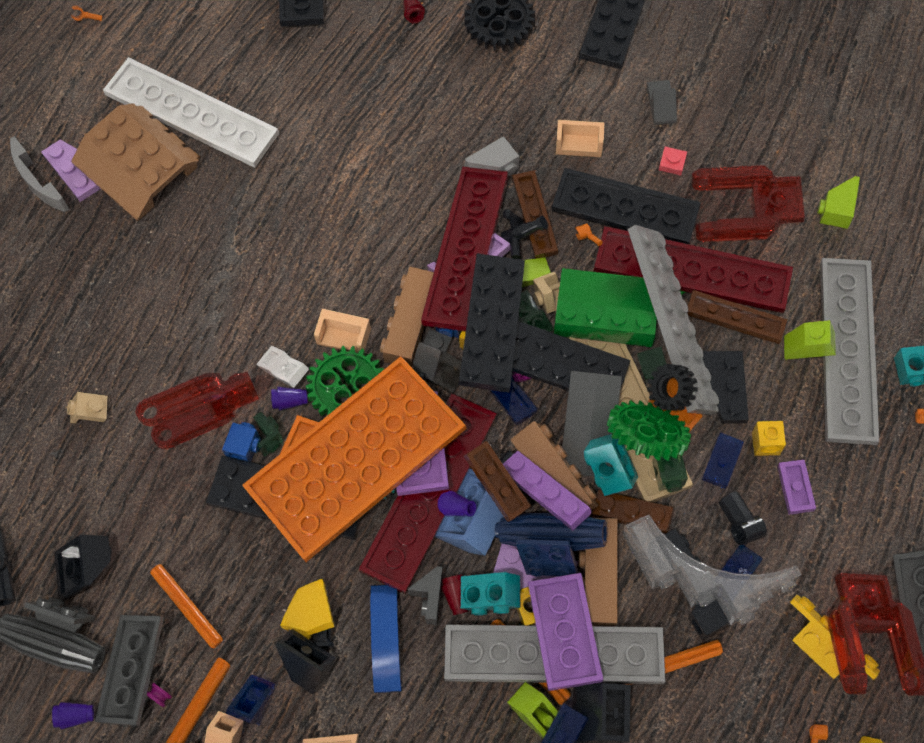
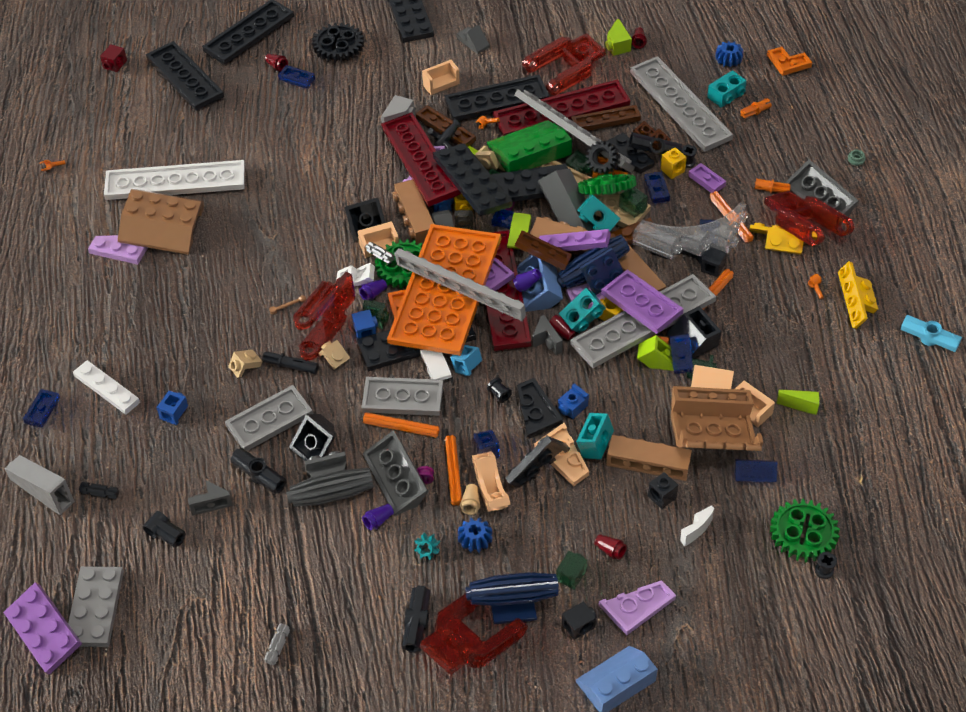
camera: 35 degrees left, 15 degrees down
light grey slope [10,136,70,212] -> none
black slope [276,629,336,694] -> none
yellow slope [280,579,334,640] -> none
blue slope [370,585,401,693] -> none
coral plate [659,146,687,175] -> none
black piece [718,491,767,545] -> none
lime slope [784,320,836,360] -> none
none -> light grey plate [225,385,313,451]
none -> black axle [262,351,319,375]
none -> medium nougat hinge [269,295,306,314]
none -> clear blue plate [278,65,315,89]
none -> tan bracket [318,340,350,370]
none -> black slope [344,197,386,242]
none -> light grey plate [361,377,443,416]
none -> axle [365,242,395,264]
none -> light grey plate [394,248,526,321]
none -> white slope [420,350,452,380]
none -> dark azure brick [450,345,482,376]
none -> lime slope [507,212,531,249]
none -> black wing [517,378,563,439]
none -> blue brick [558,384,589,420]
none -> black piece [628,132,682,155]
none -> dark red cone [631,27,647,49]
none -> reddish brown slope [633,121,671,149]
none -> black bush [681,145,697,168]
none -> orange axle [710,191,754,243]
none -> orange axle [754,178,791,194]

